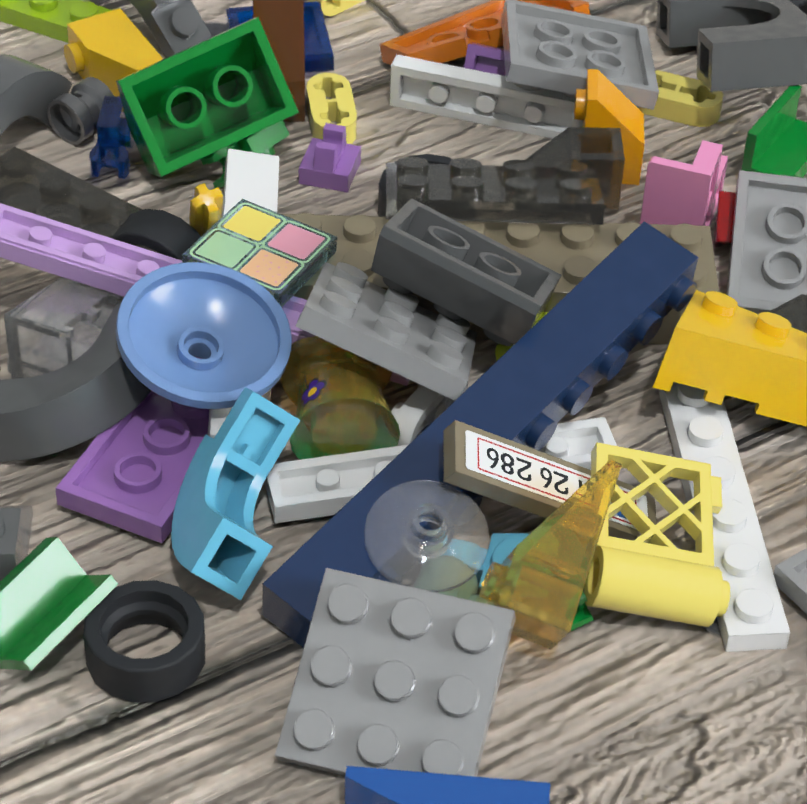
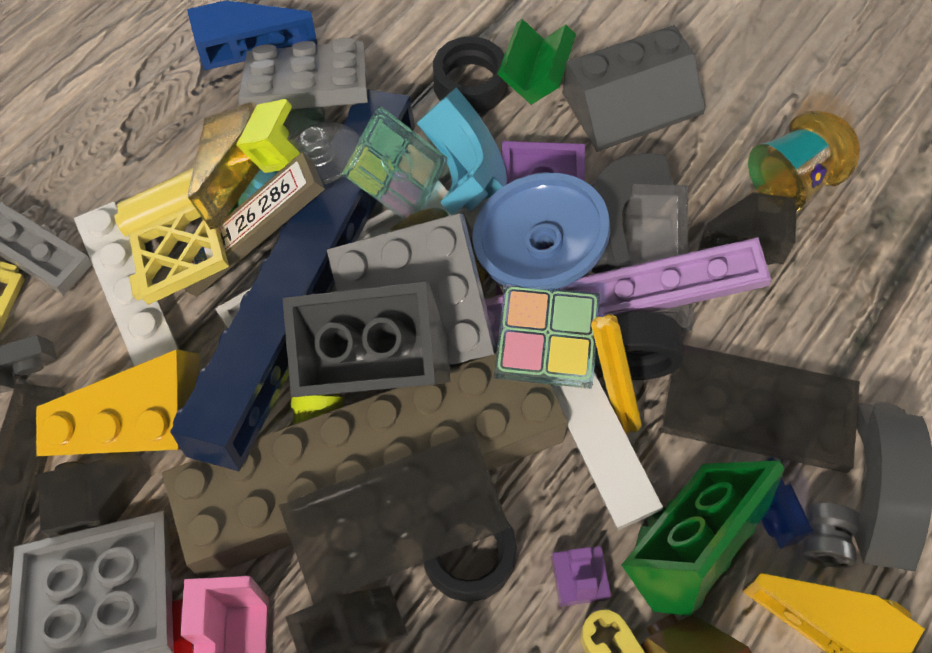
camera: 160 degrees right, 20 degrees up
none -> neon yellow panel [236,99,300,173]
none -> clear light blue tile [342,106,448,225]

